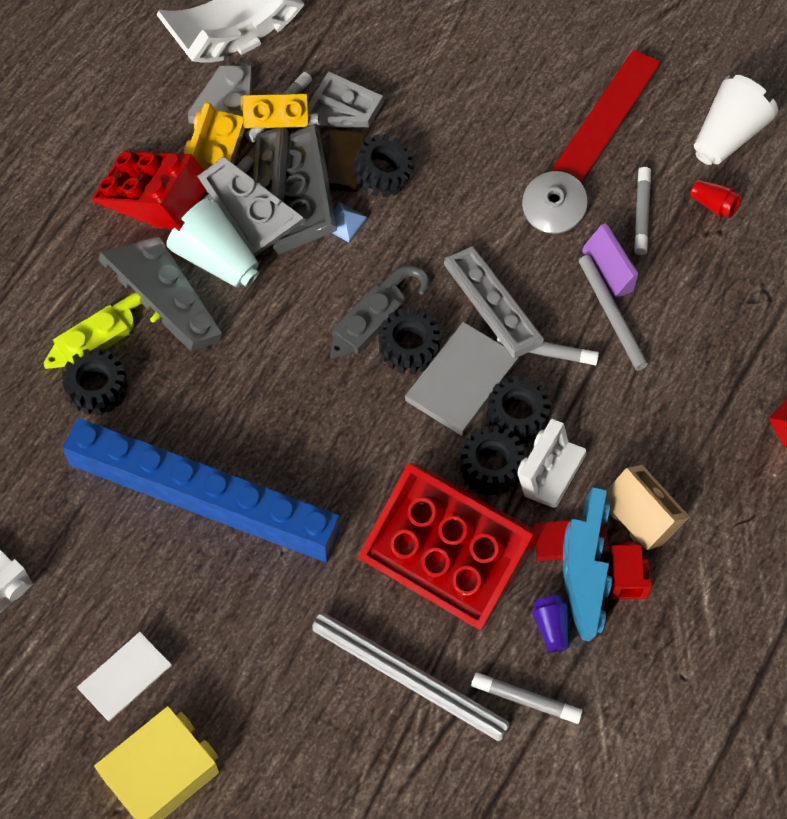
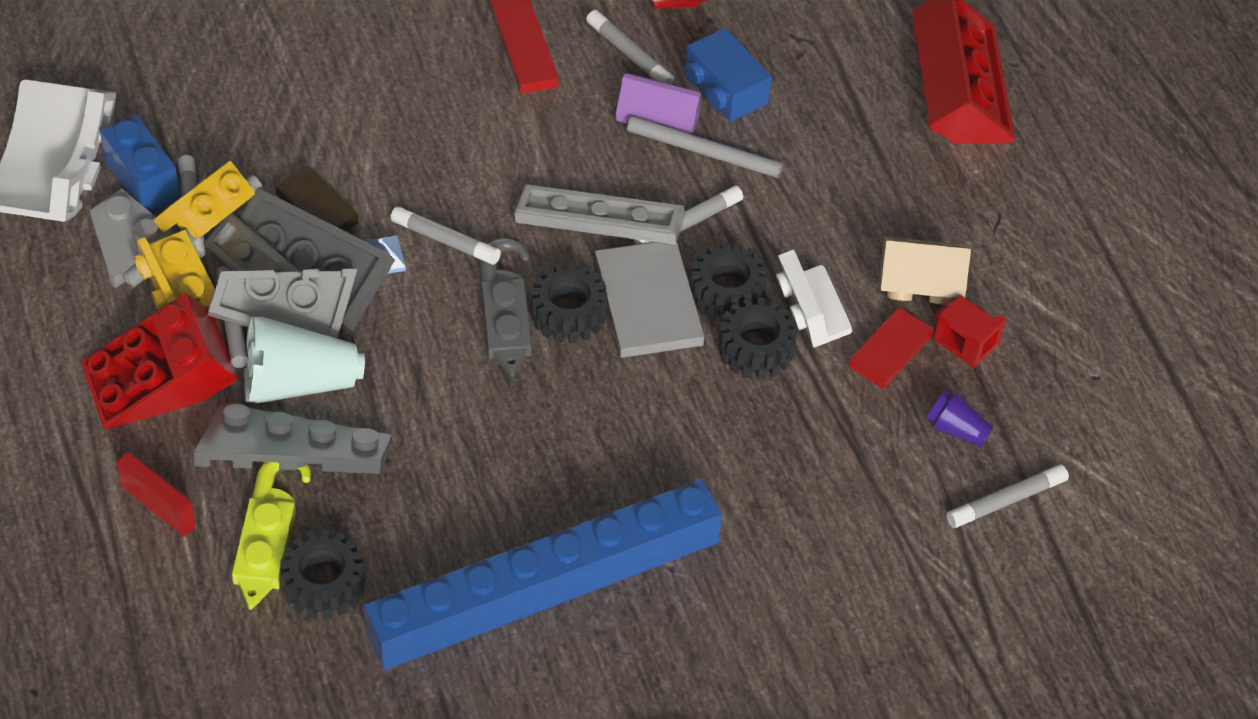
camera: 50 degrees left, 10 degrees down
light grey wing [304,71,384,128] -> none
axle [312,612,509,741] -> none
black tyre [352,134,415,197] -> none
red slope [357,463,541,631] -> none
light grey dish [522,171,587,234] -> none
dark azure slope [563,488,612,642] -> none
none -> blue brick [100,115,181,213]
none -> red tile [116,452,196,537]
none -> light grey bar [391,206,501,265]
none -> blue brick [684,28,772,122]

